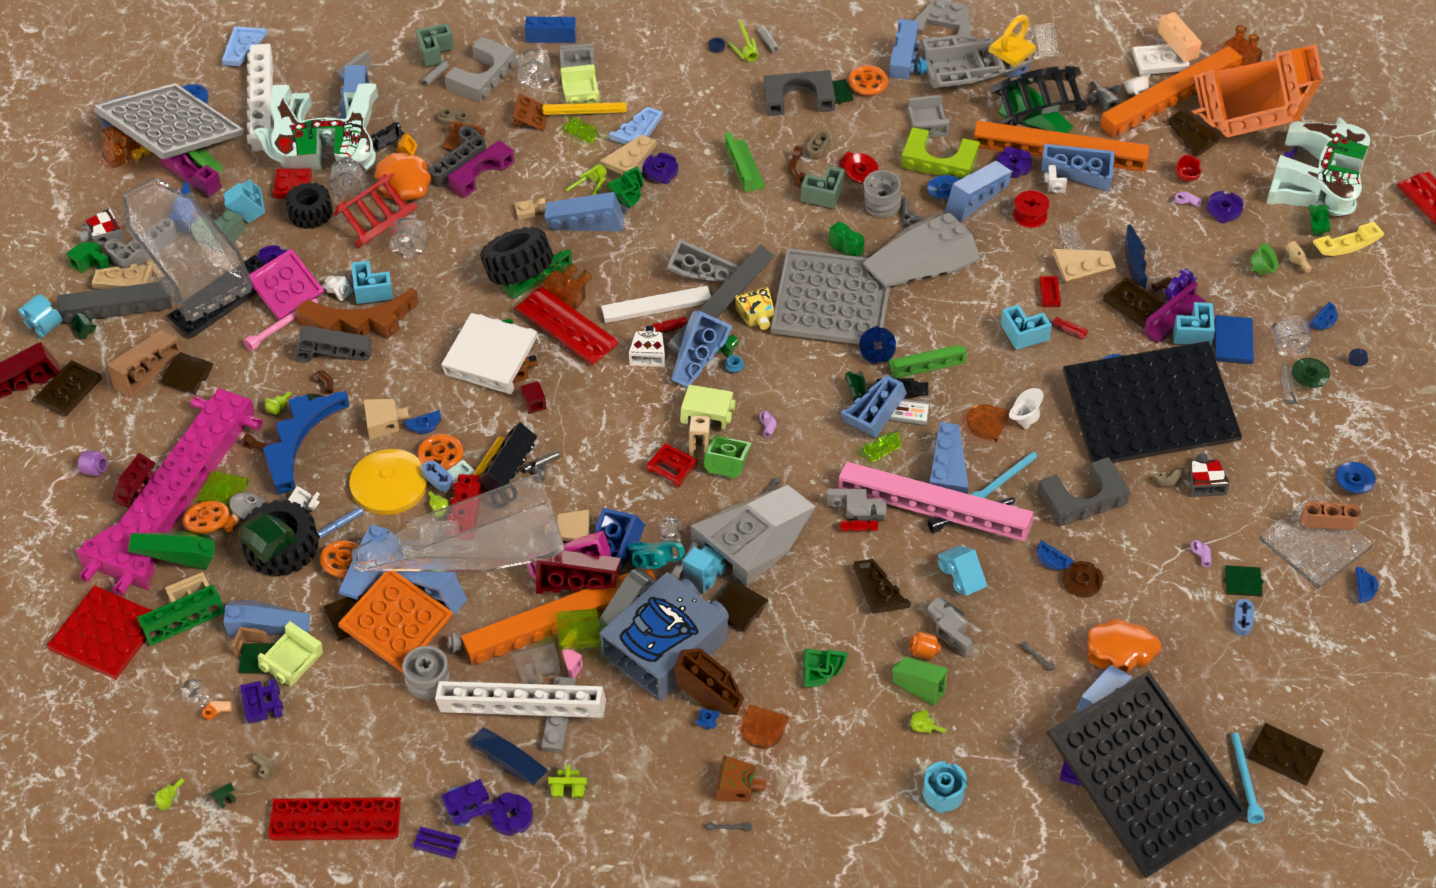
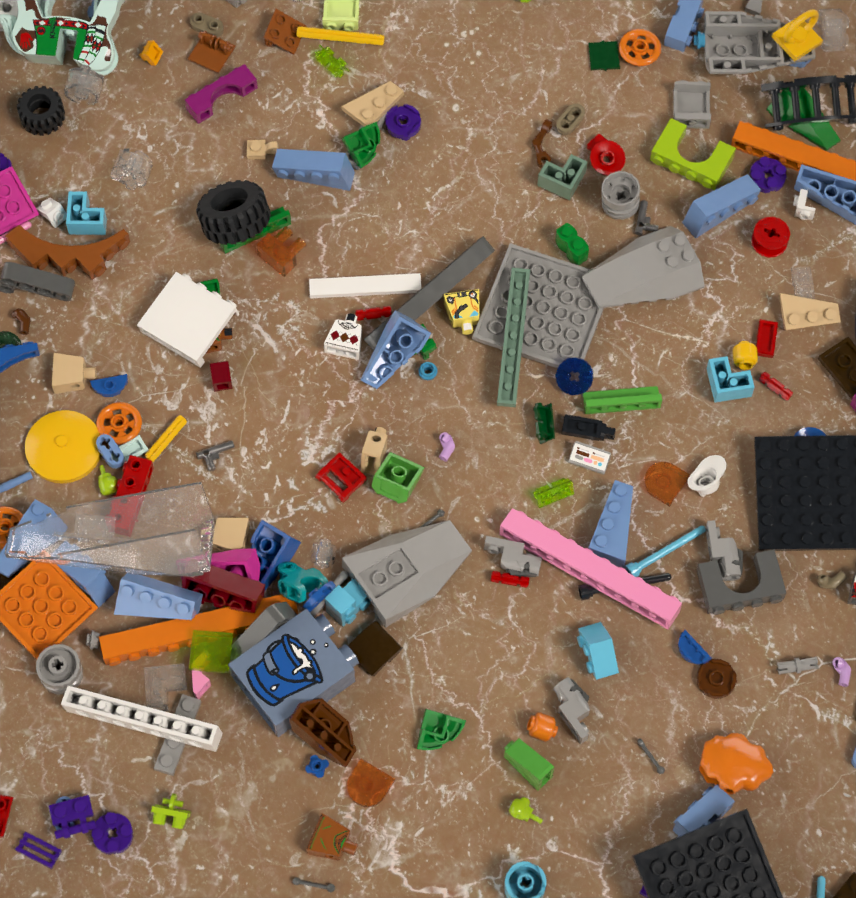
camera: 10 degrees right, 15 degrees up
red plate [273,169,312,199] -> none
red fence [333,173,418,249] -> none
black hinge [370,122,405,151] -> none
orange piece [374,152,431,202] -> none
dark grey beam [430,125,486,187] -> none
dark blue slope [469,727,548,786] -> none
black hinge [478,422,538,508] -> none
red plate [514,287,618,366] -> none
lime plant [565,164,607,195] -> none
light blue wing [609,107,663,145] -> none
light grey wedge [667,239,740,283] -> none
yellowish green panel [680,385,736,430] -> none
bright green panel [725,132,765,193] -> none
dark grey arch [763,70,835,116] -> none
medium blue wedge [840,375,907,438] -> none
dark brown wing [853,559,911,614] -> none
blue dish [927,175,960,199] -> none
none -> medium blue wedge [114,571,203,620]
none -> blue plate [303,581,336,612]
none -> sand green plate [497,267,530,408]
none -> light grey plate [705,520,743,581]
none -> yellow head [733,341,758,370]
none -> light grey pin [777,656,819,675]

